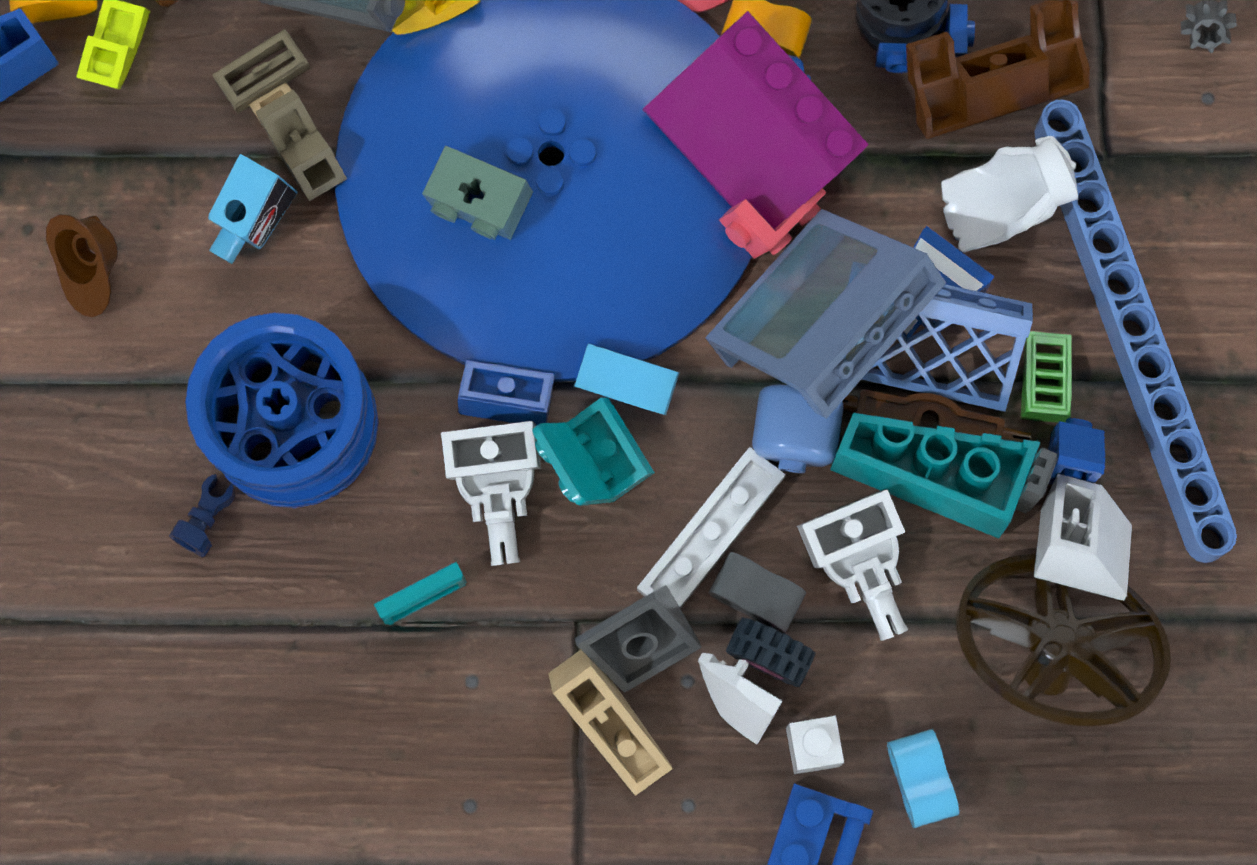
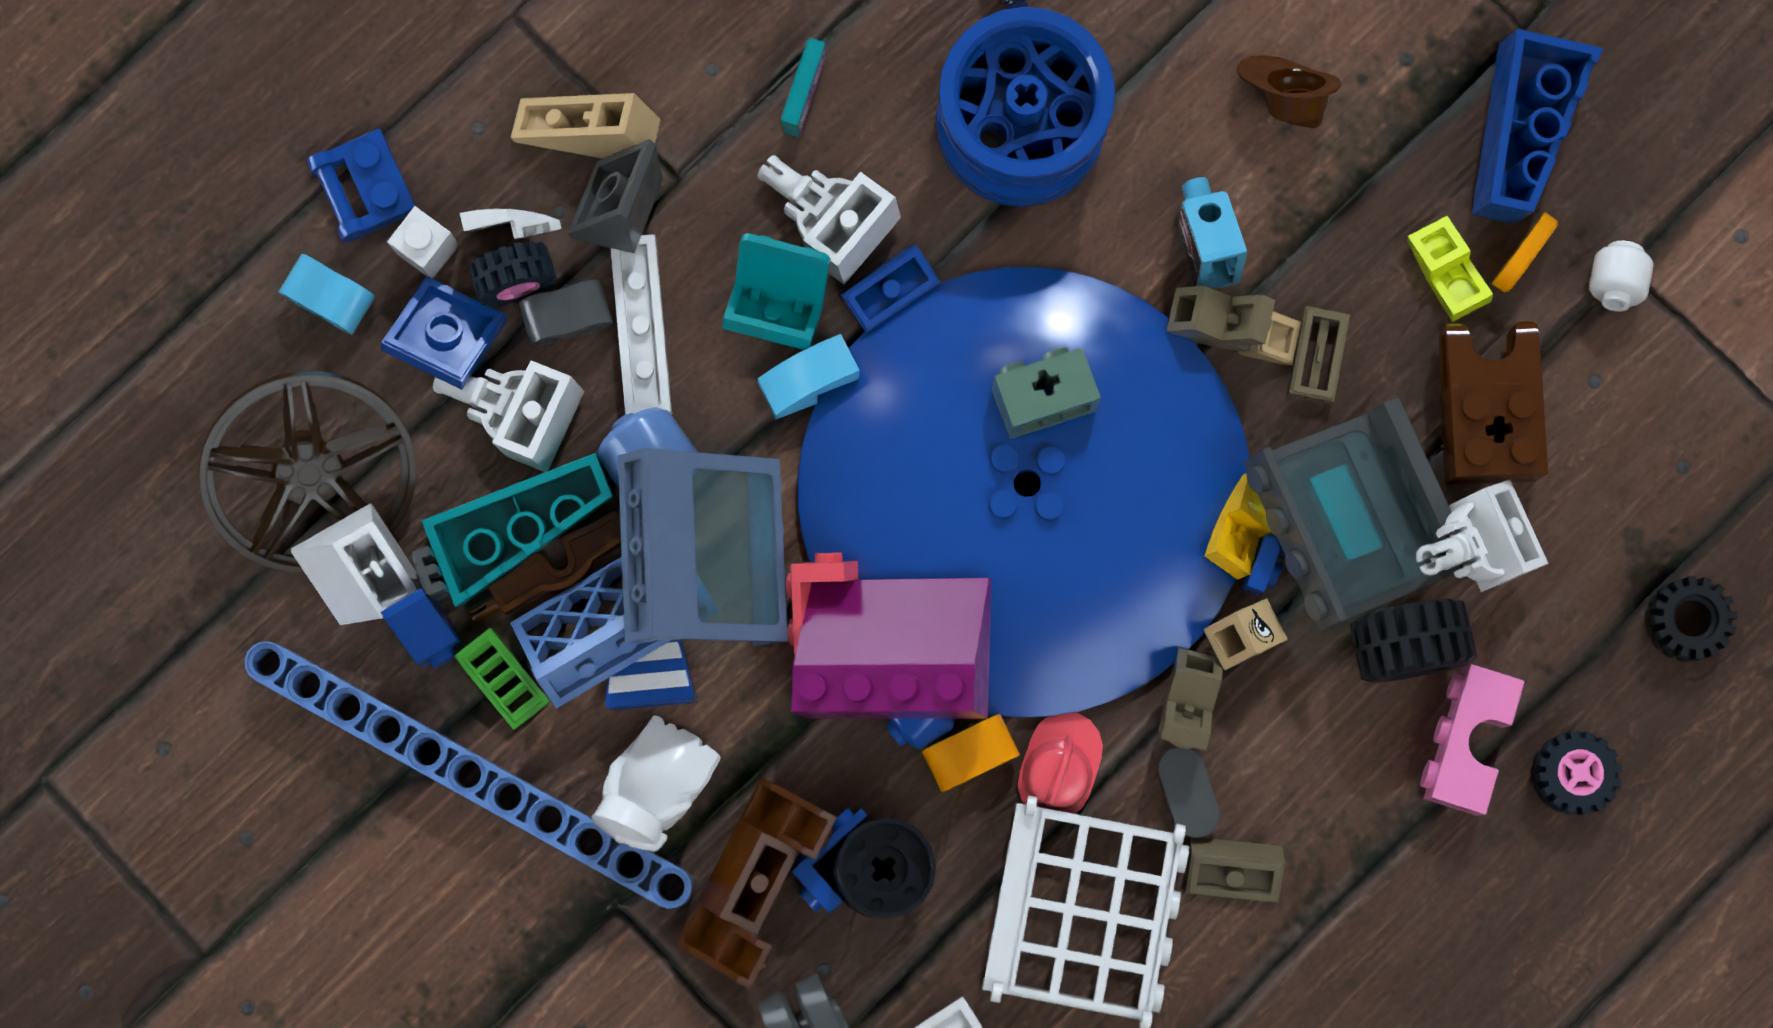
camera: 135 degrees right, 5 degrees up
none -> blue plate [381,276,506,390]

